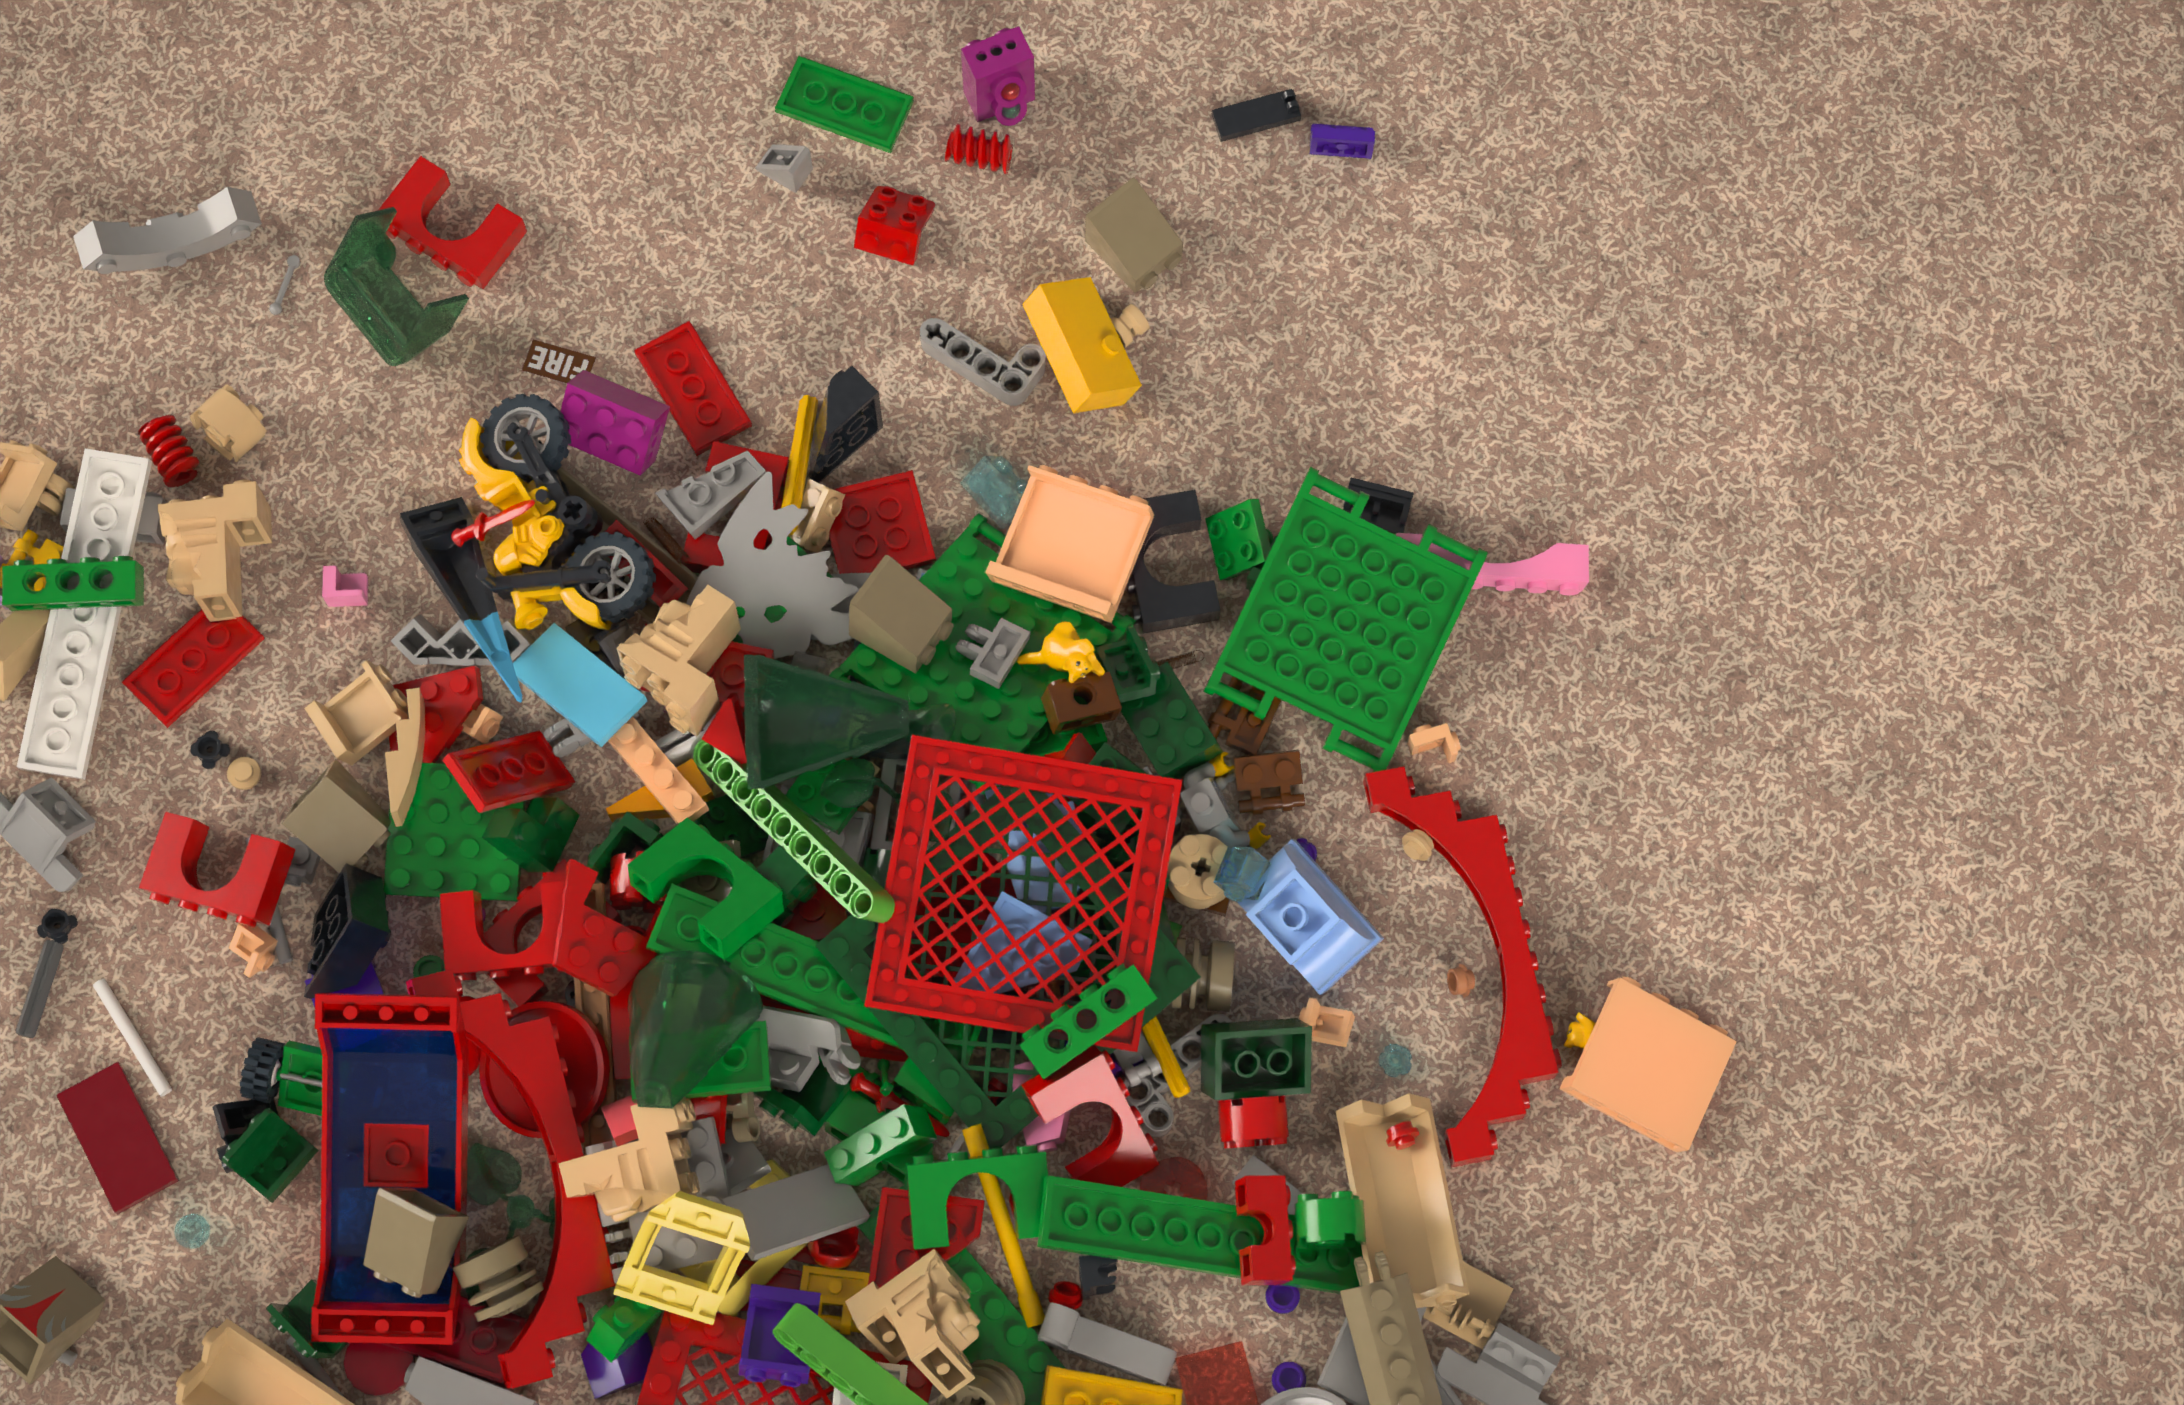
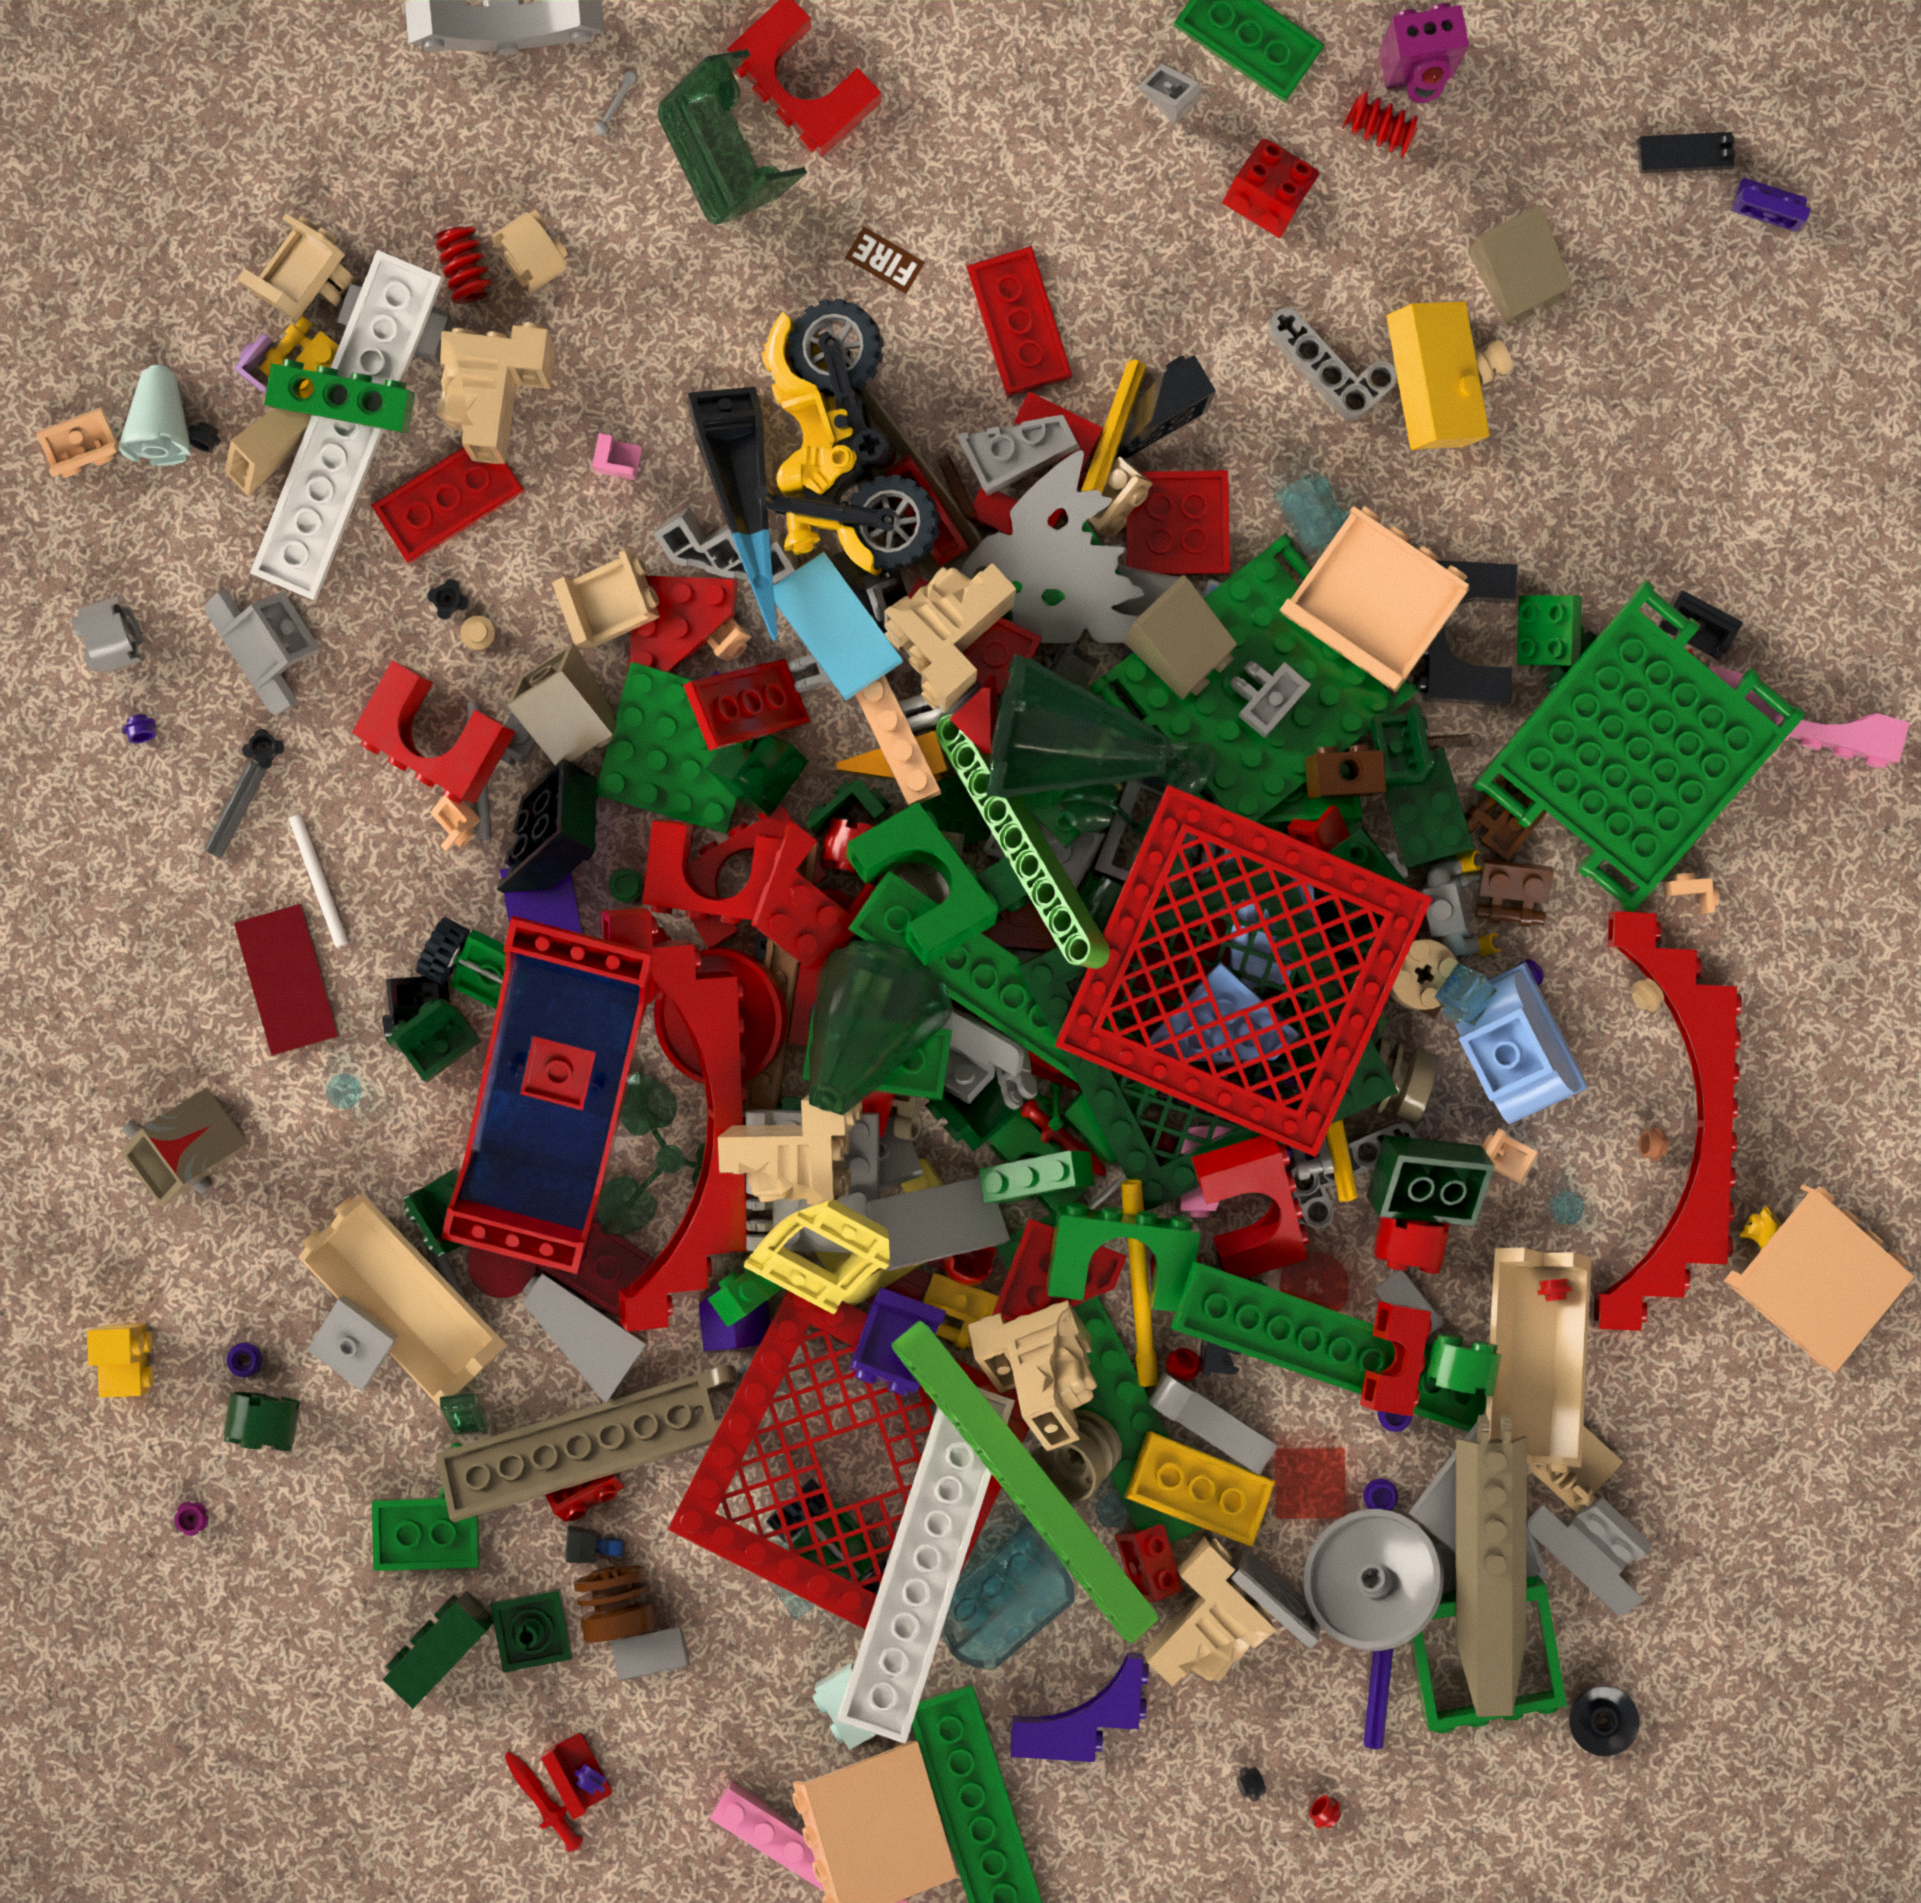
camera: 10 degrees right, 15 degrees up
dark tan slope [363,1187,469,1298] -> none
tan slope [385,688,425,827] -> none
sword [451,500,535,547] -> none
dark tan wheel [453,1235,544,1322] -> none
magenta piece [560,370,670,476] -> none
coral slope [601,1095,638,1146] -> none
yellow animal [1016,621,1105,683] -> none
green brick [1020,963,1158,1080] -> none

